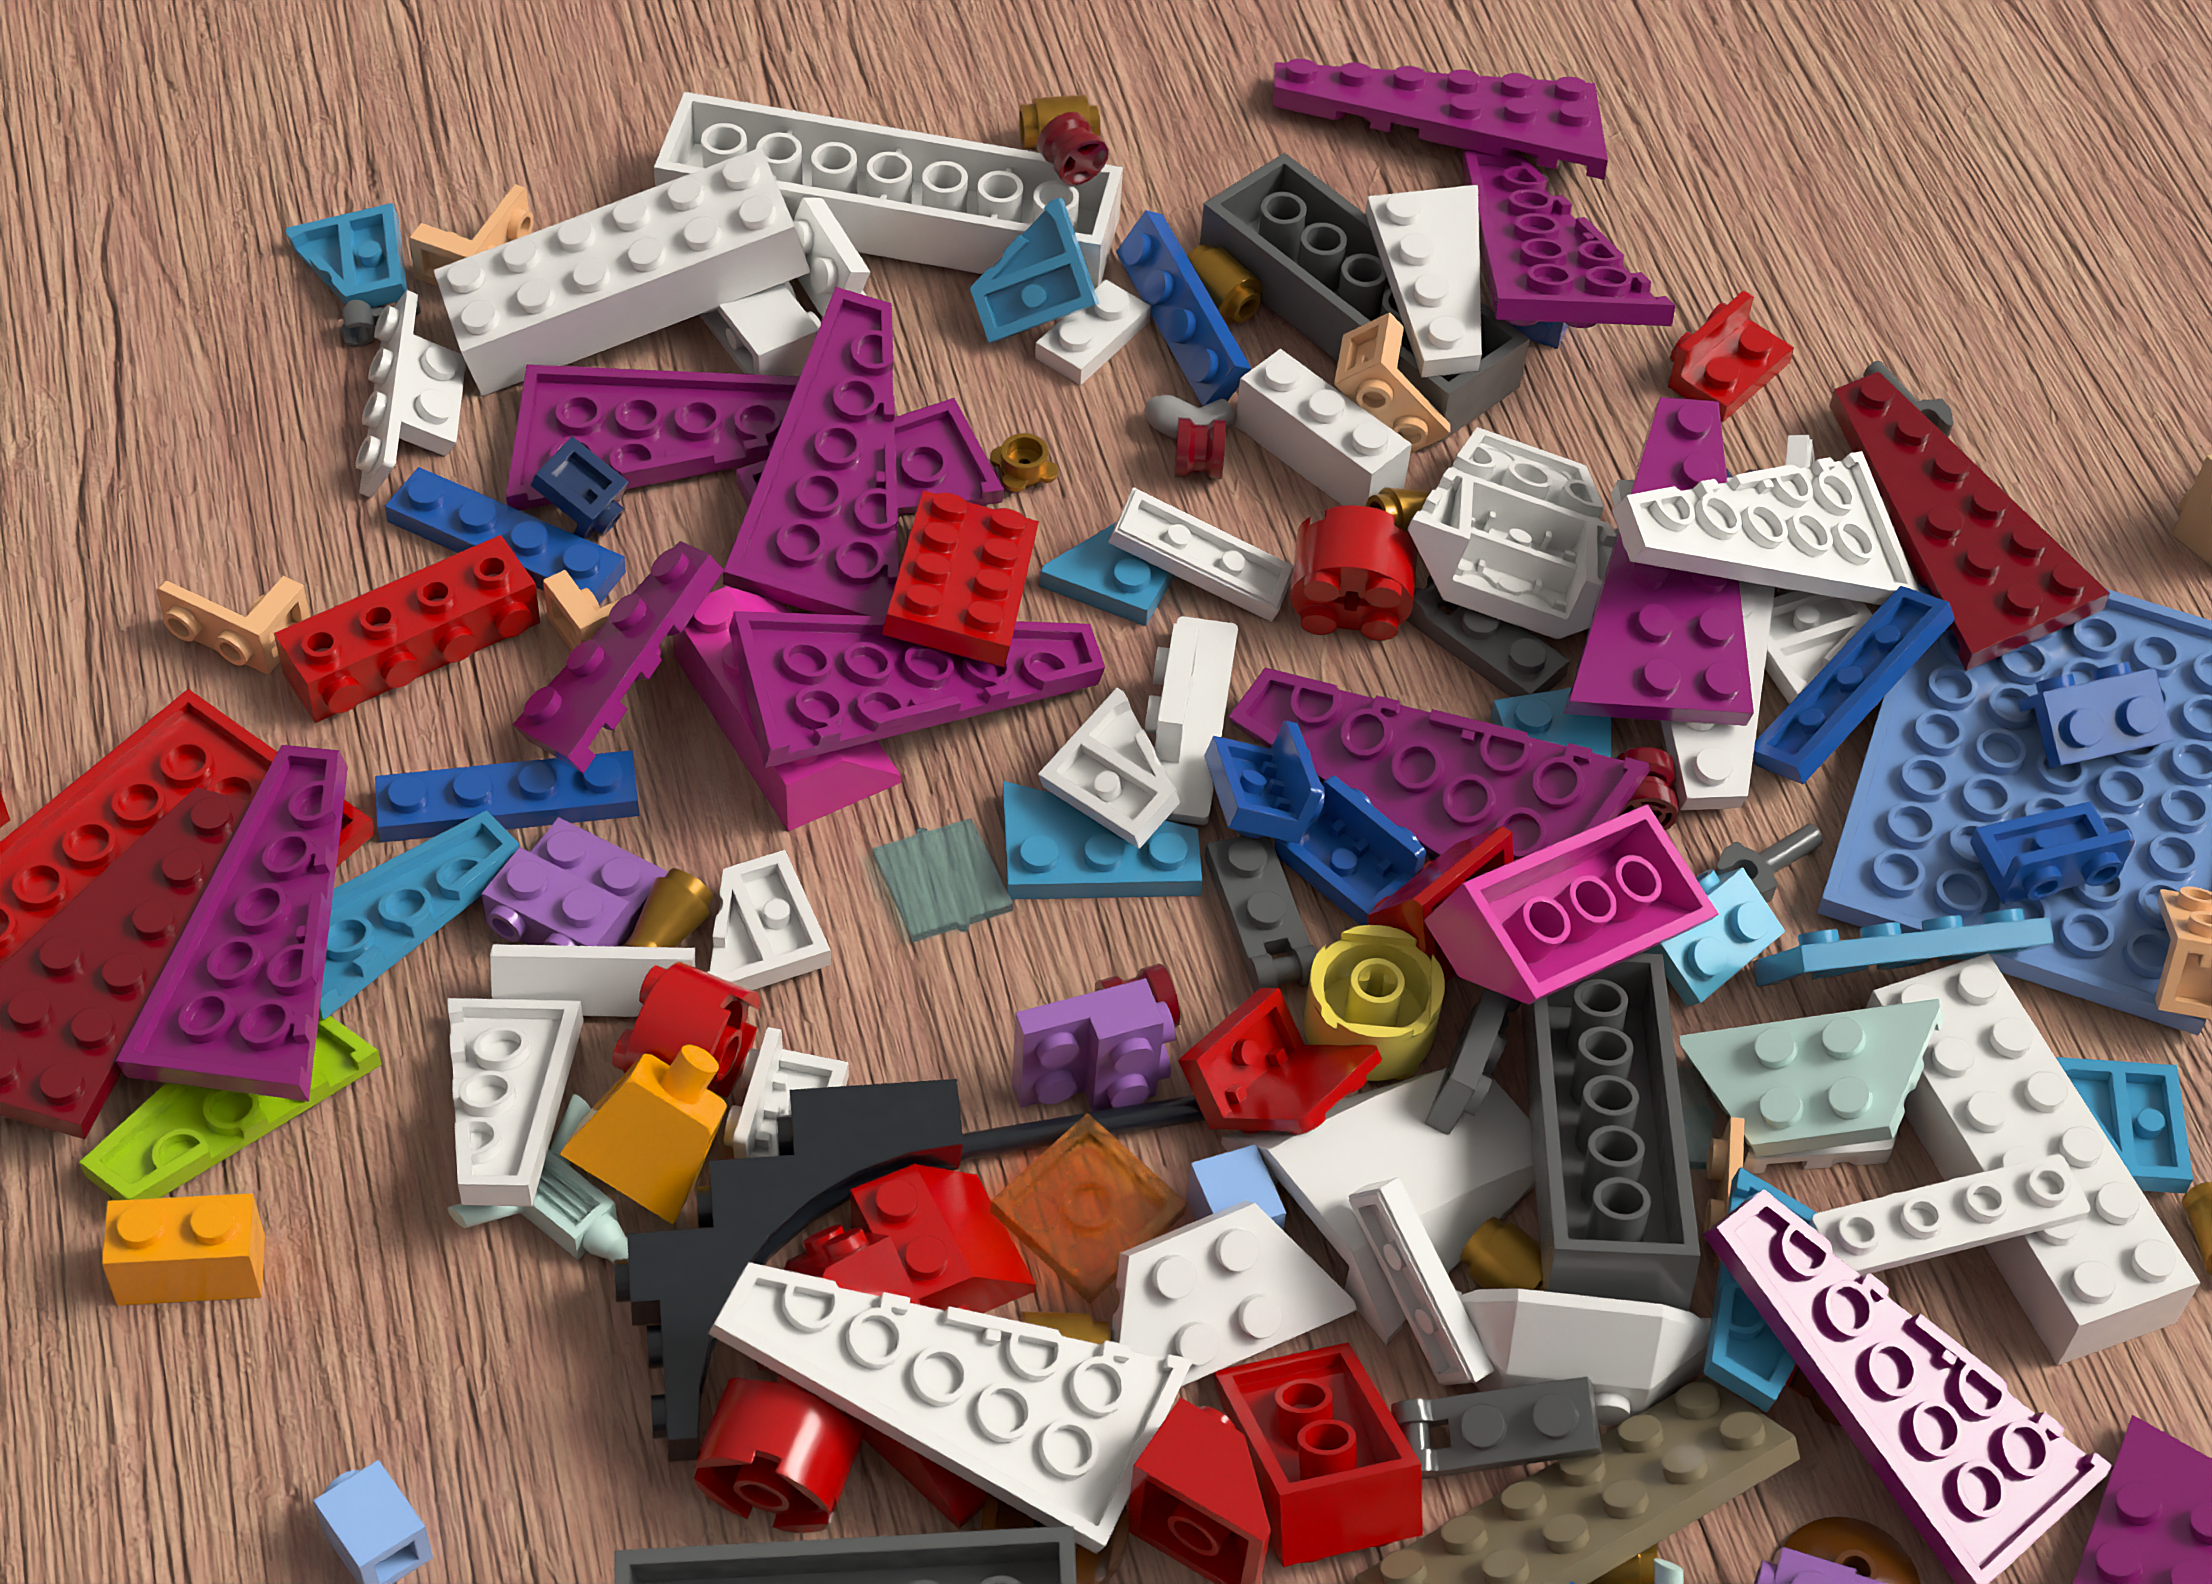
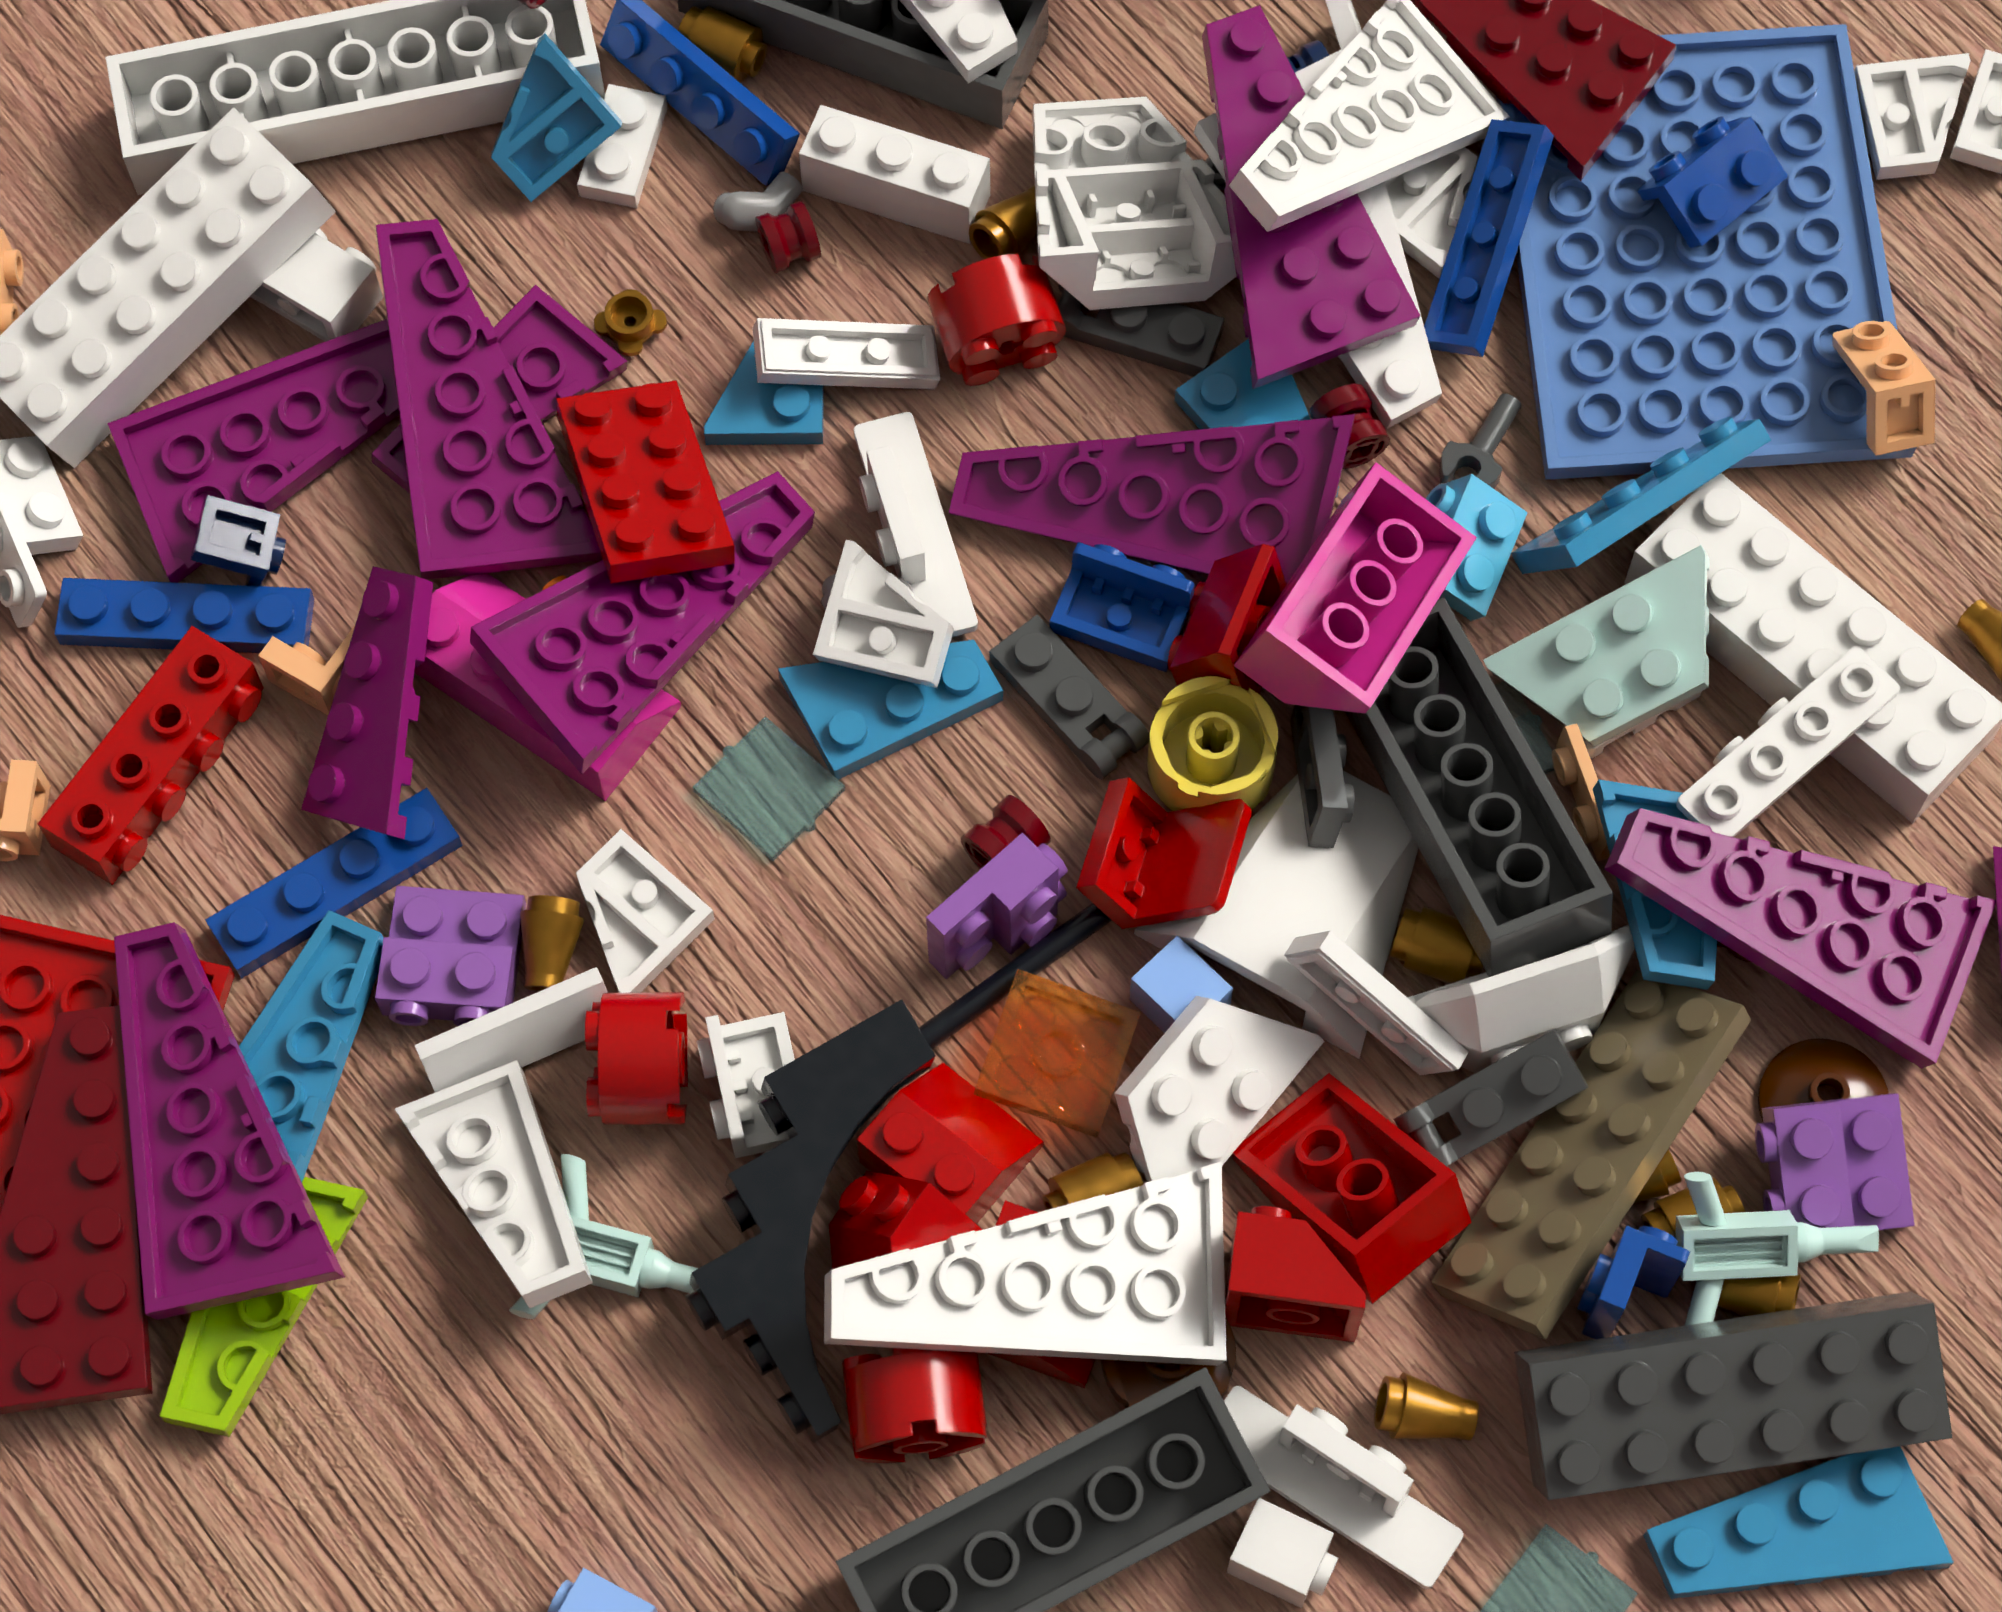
camera: 20 degrees left, 15 degrees up
light orange brick [102,1193,265,1306] -> none
light orange torso [560,1045,727,1224] -> none
white bracket [793,198,870,318] -> none
blue bracket [1204,720,1325,844] -> none
light nougat bracket [1334,312,1451,453] -> none
blue bracket [1970,801,2135,904] -> none
dark azure wing [2056,1057,2193,1194] -> none

